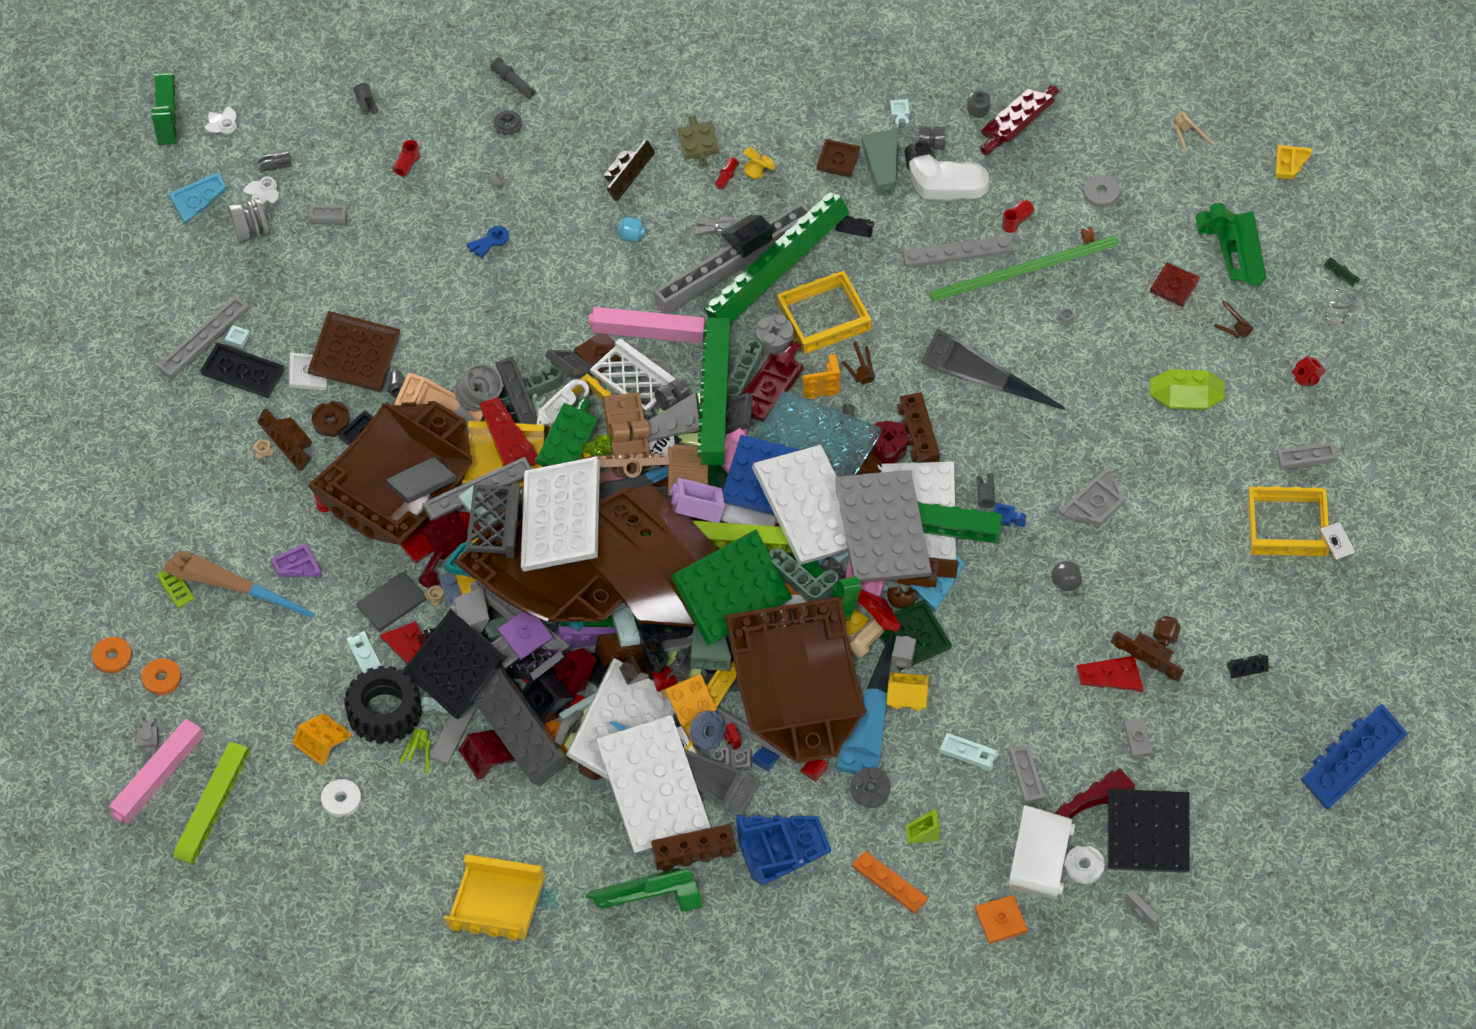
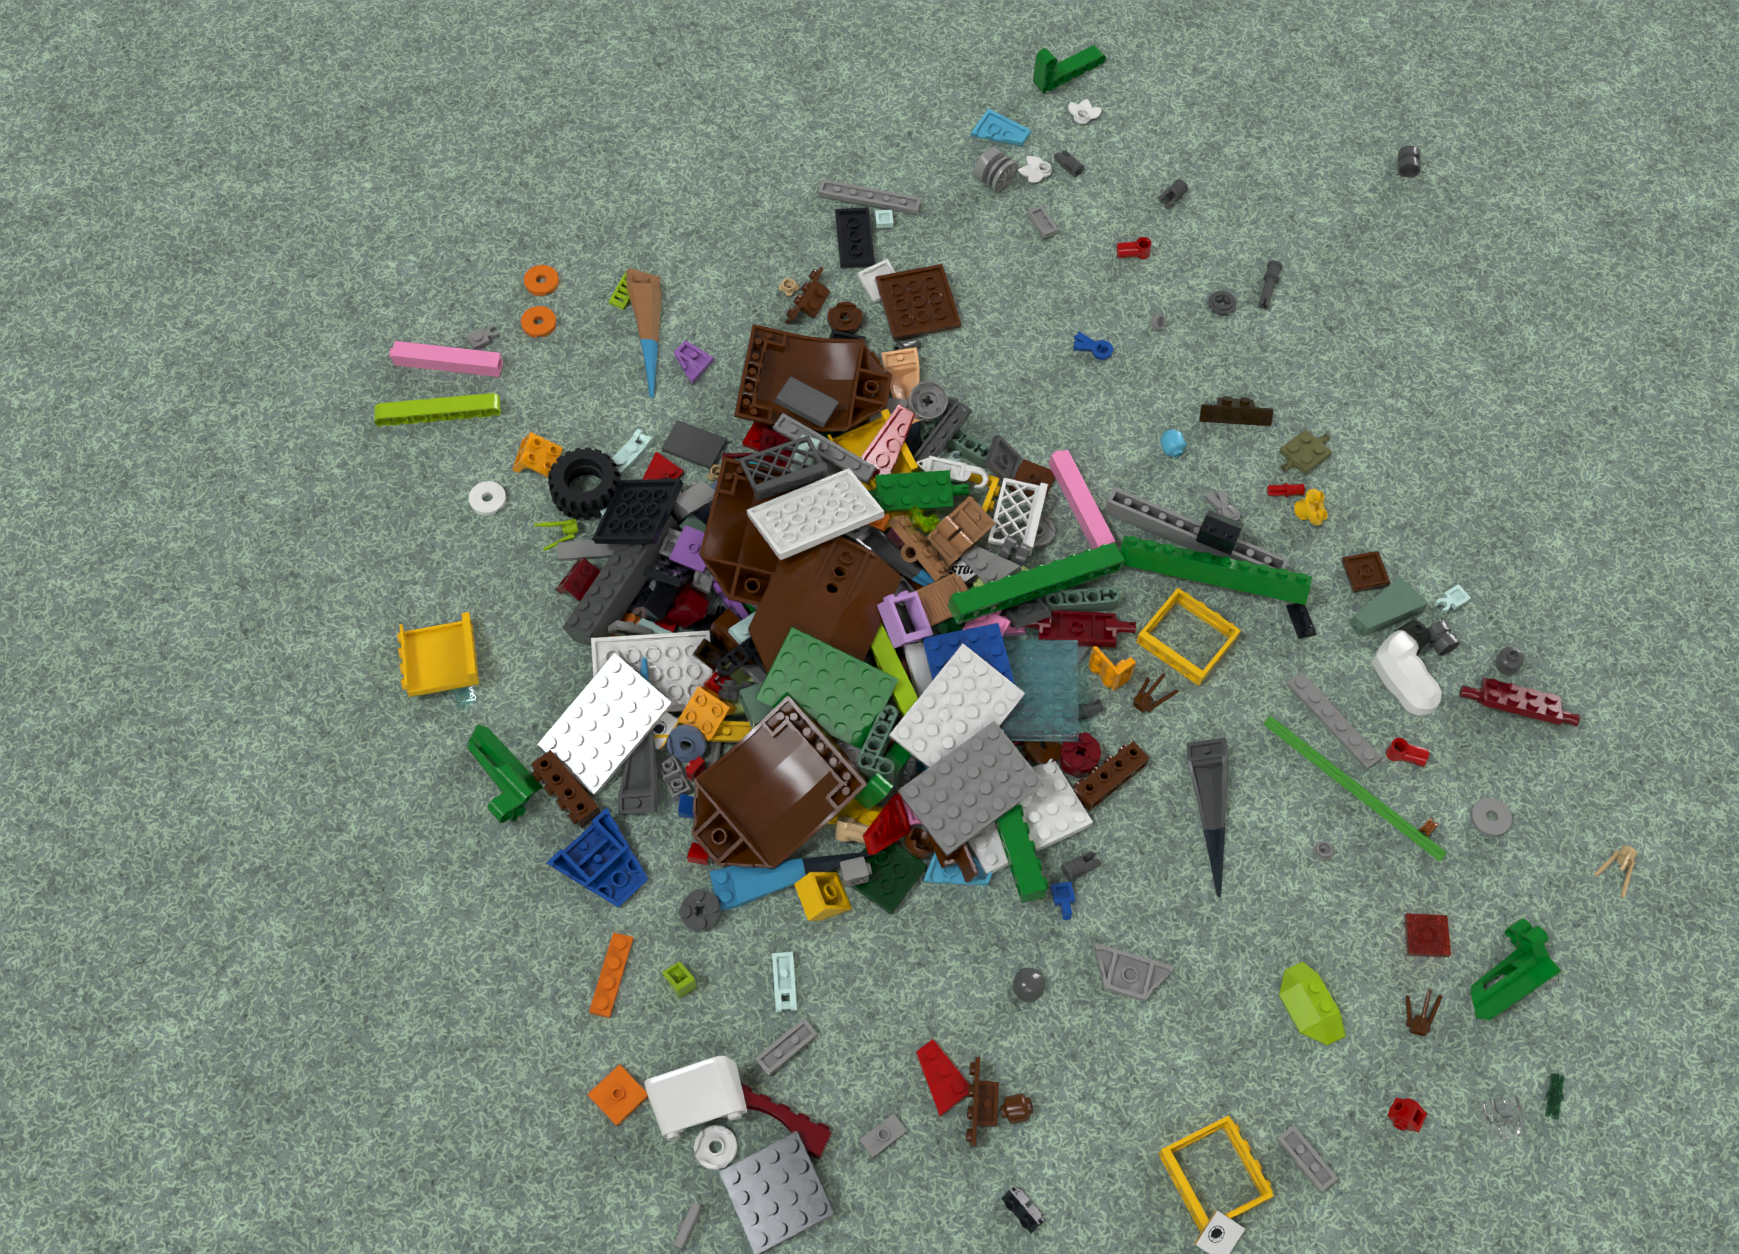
camera: 60 degrees right, 5 degrees up
light grey brick [756,314,793,356] -> none
yellow wing [1275,145,1313,180] -> none

